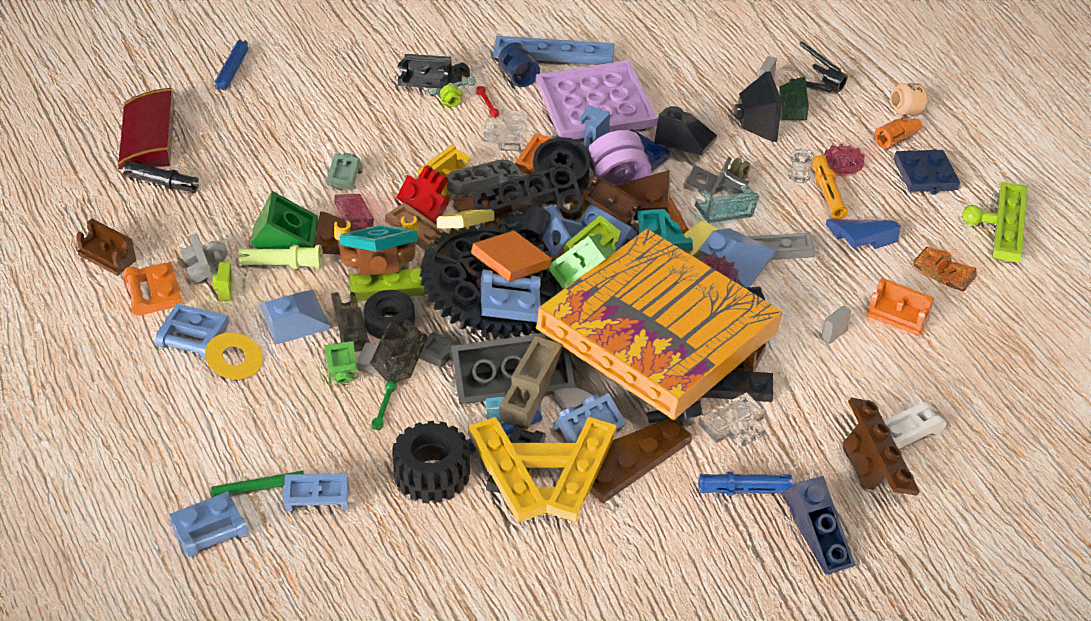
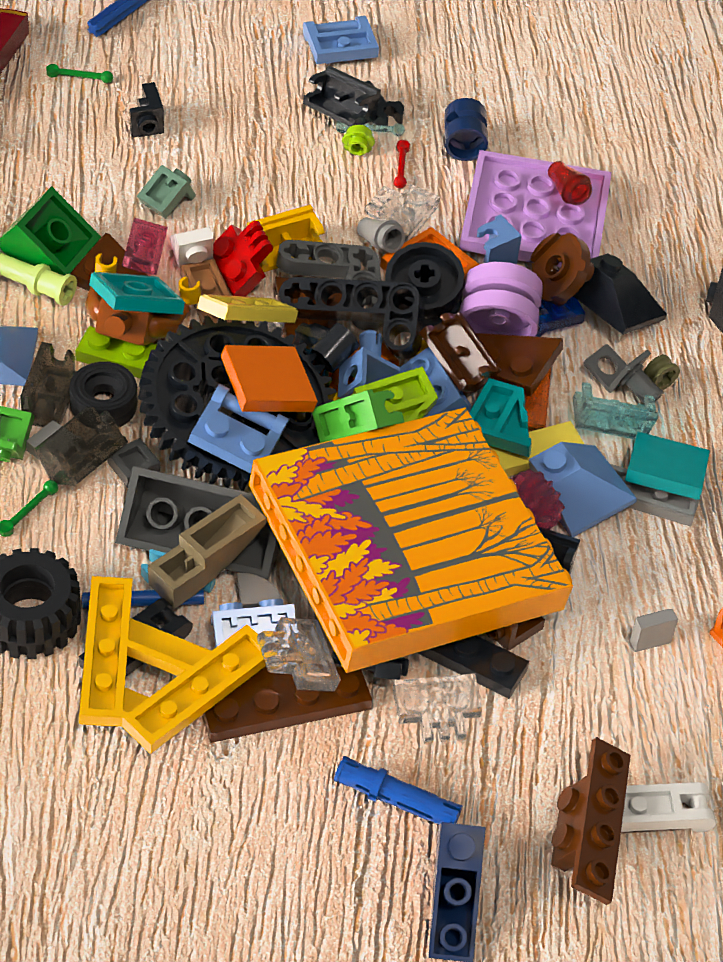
camera: 20 degrees right, 5 degrees up
medium blue plate [494,36,615,65] -> none
none -> green hinge [46,64,114,84]
none -> black bracket [129,82,164,138]
none -> white bracket [170,227,214,268]
none -> clear hinge [257,617,341,692]
none -> medium blue plate [303,15,379,64]
none -> light grey cone [357,217,405,254]
none -> reddish brown plate [530,232,594,306]
none -> clear red cone [548,161,592,205]
none -> teal tile [625,432,710,500]

